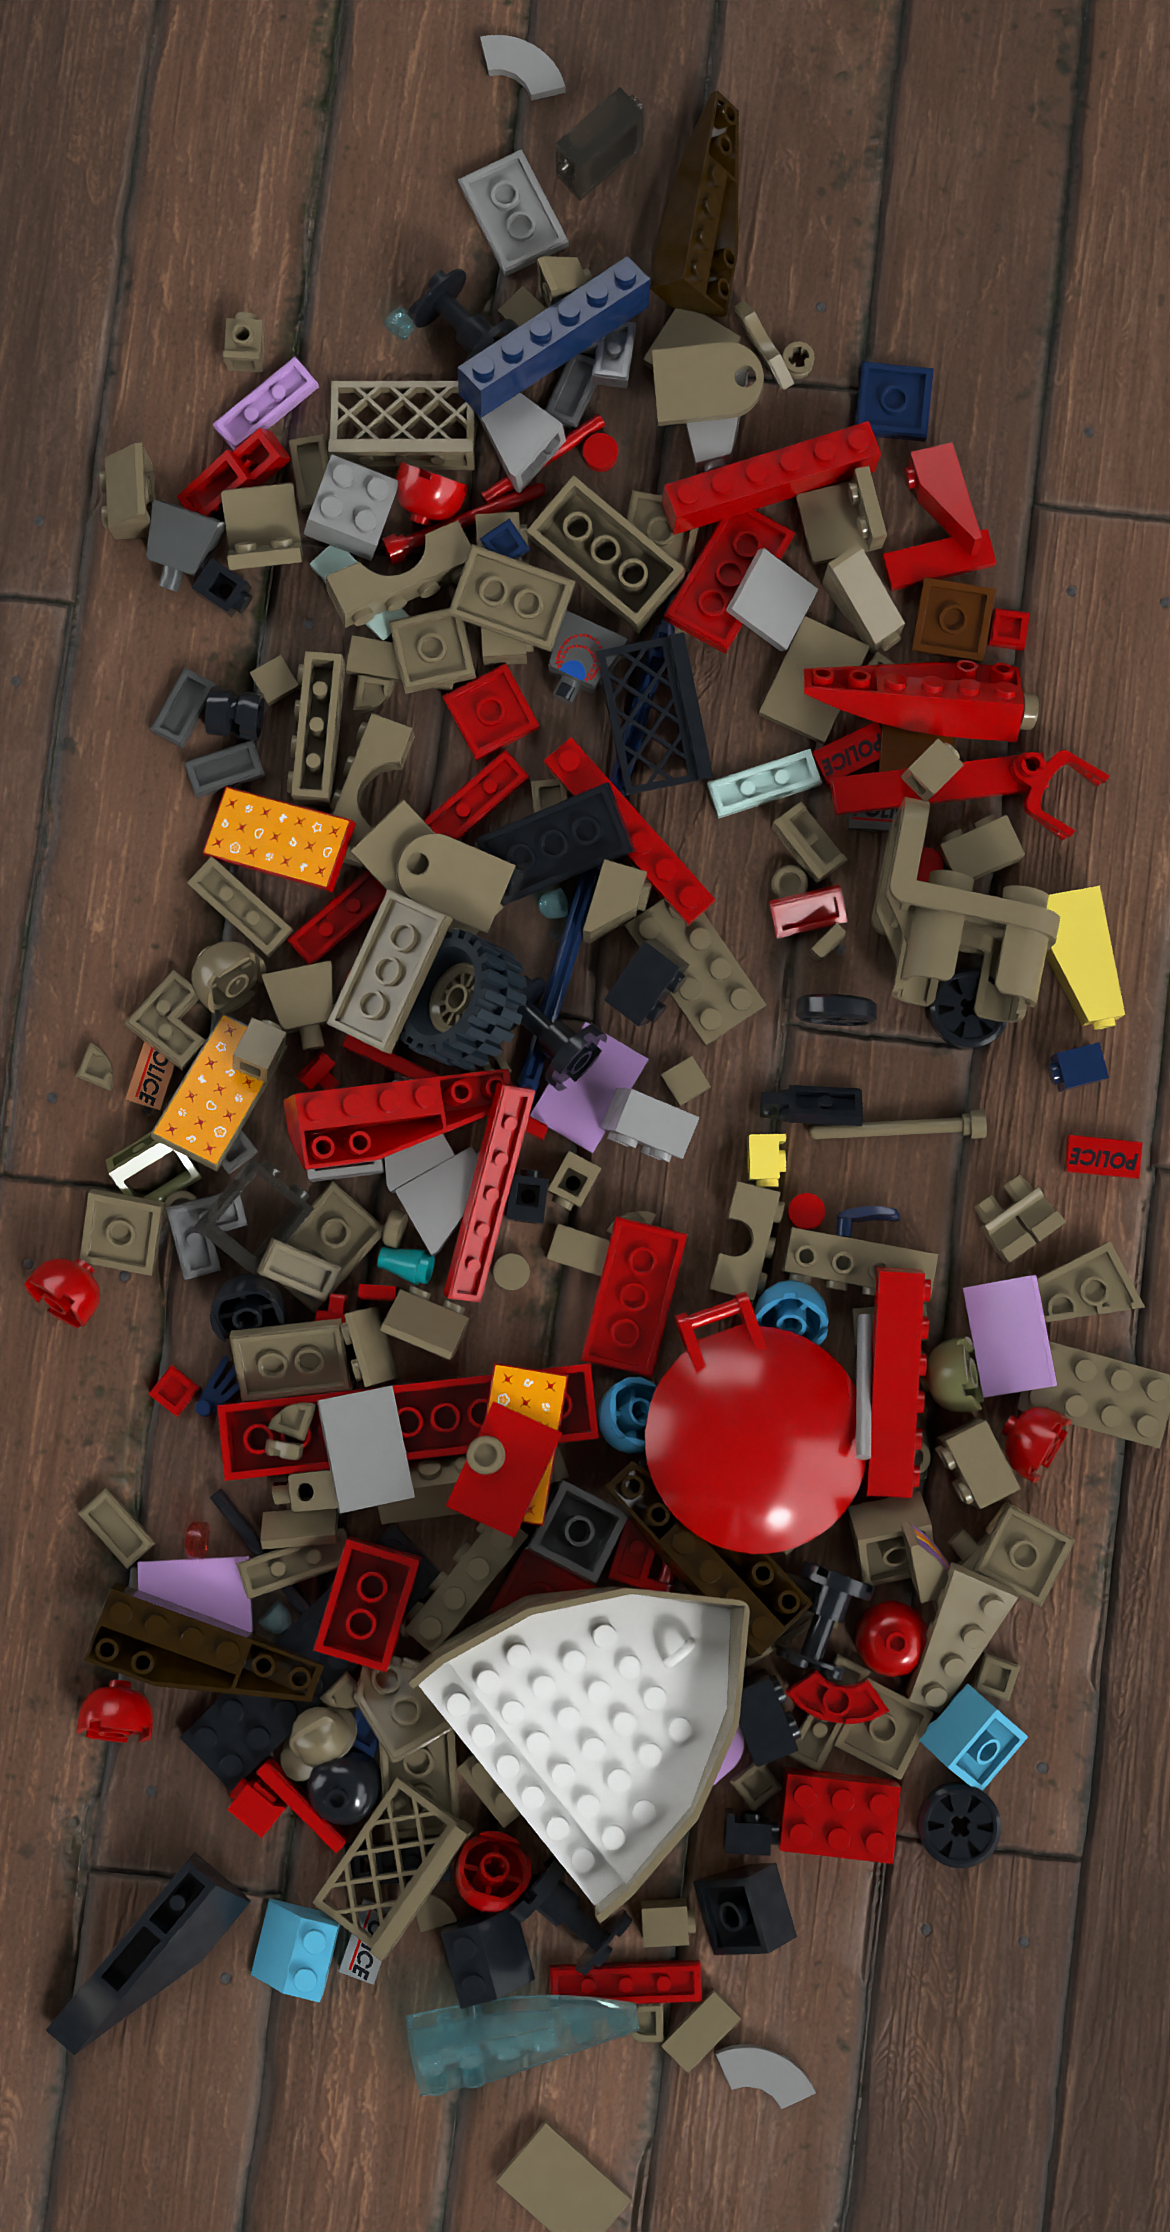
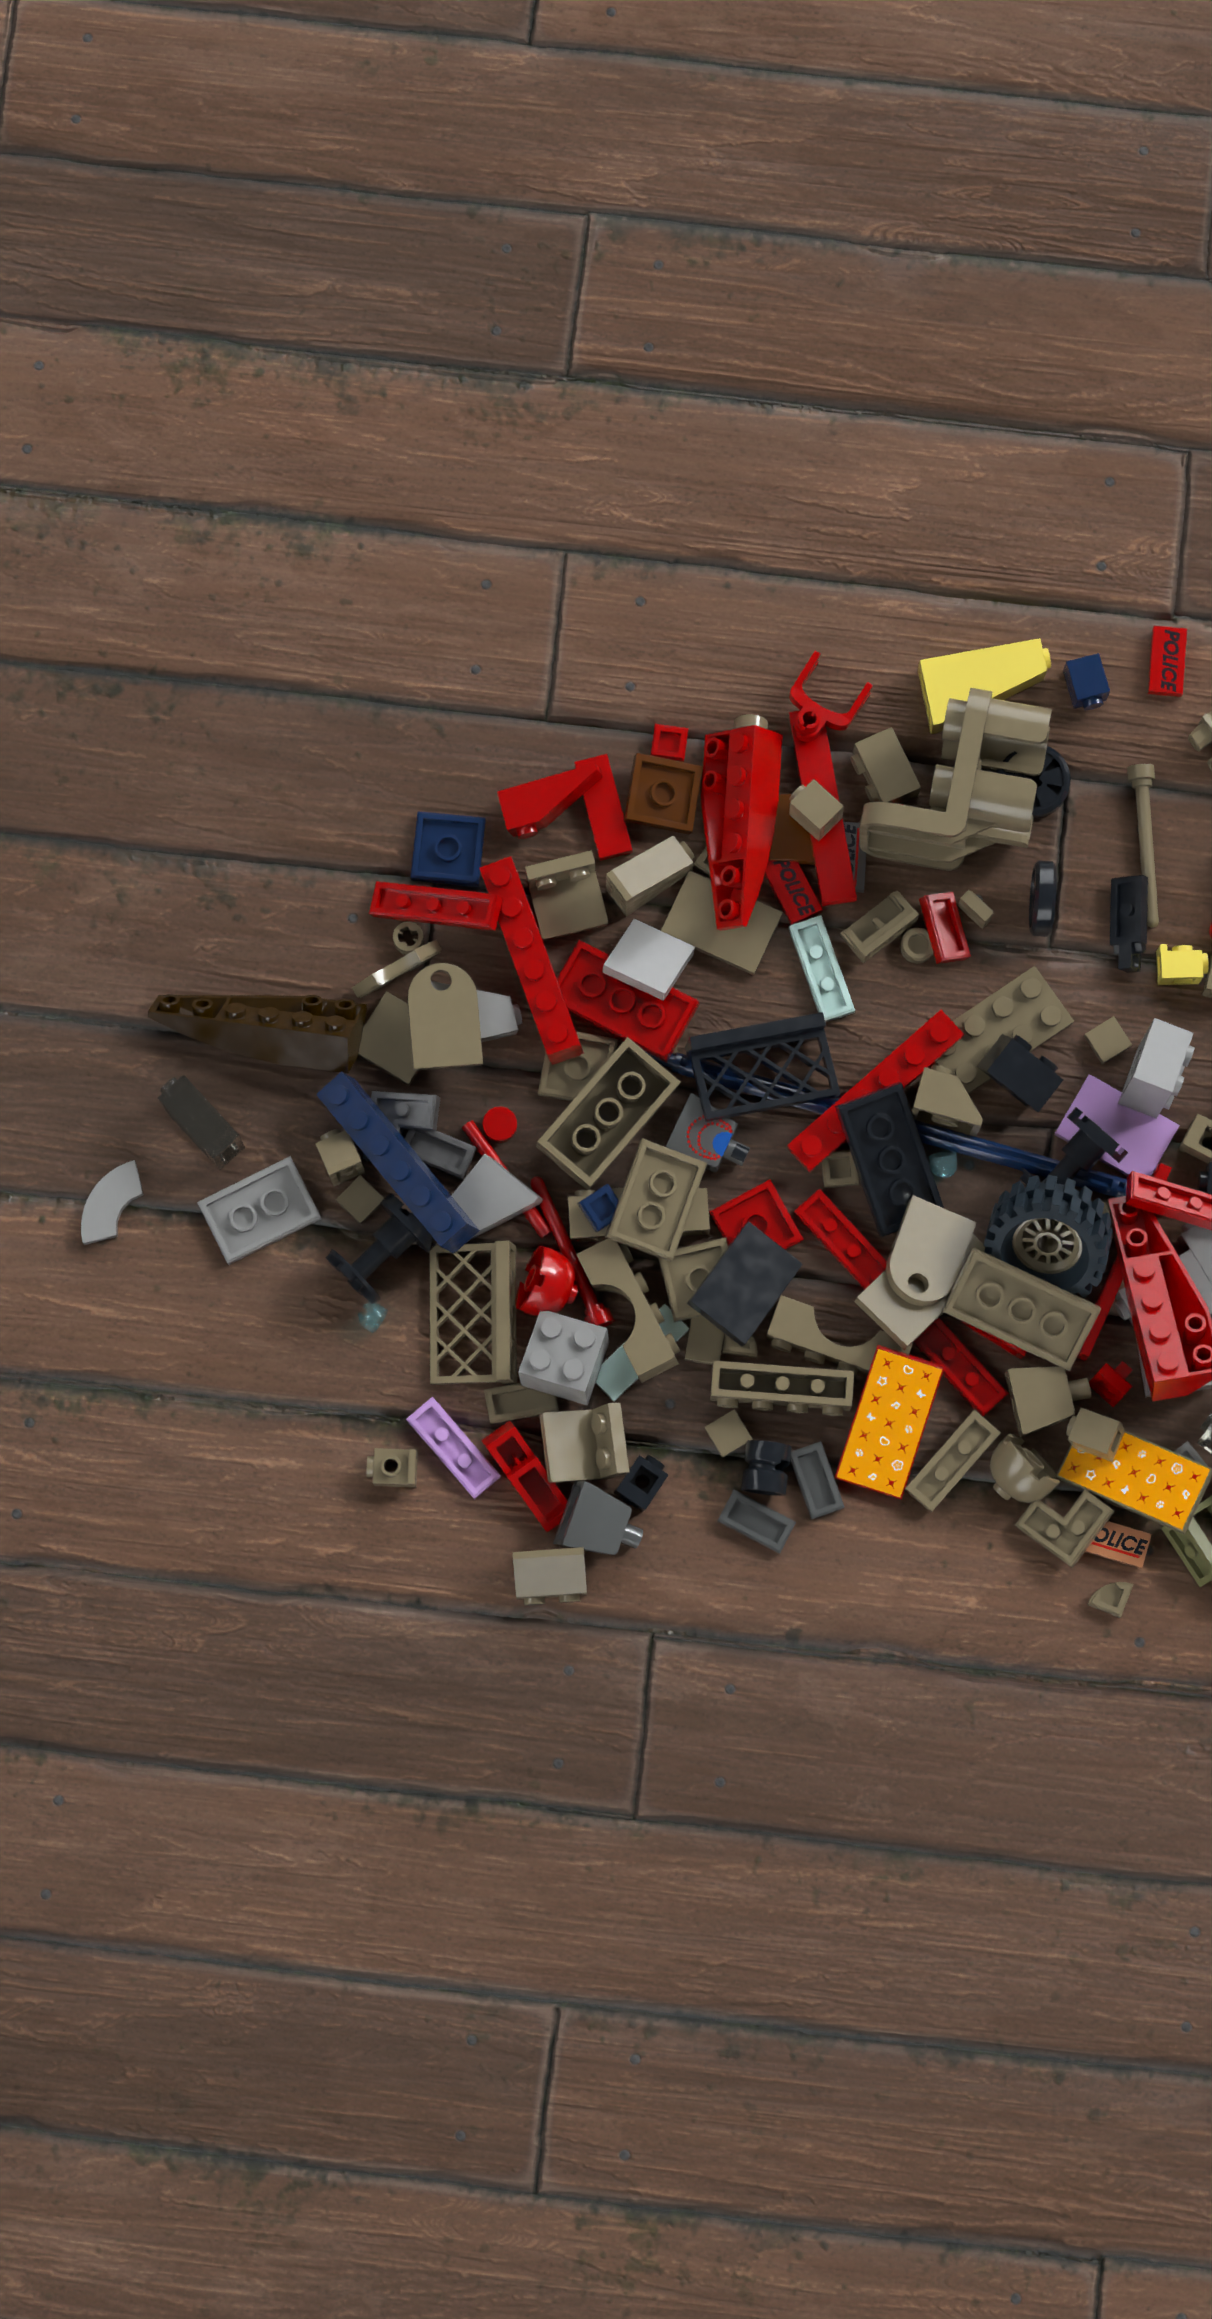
camera: 90 degrees left, 5 degrees down
none -> red tile [369,881,503,931]
none -> black tile [687,1221,803,1347]

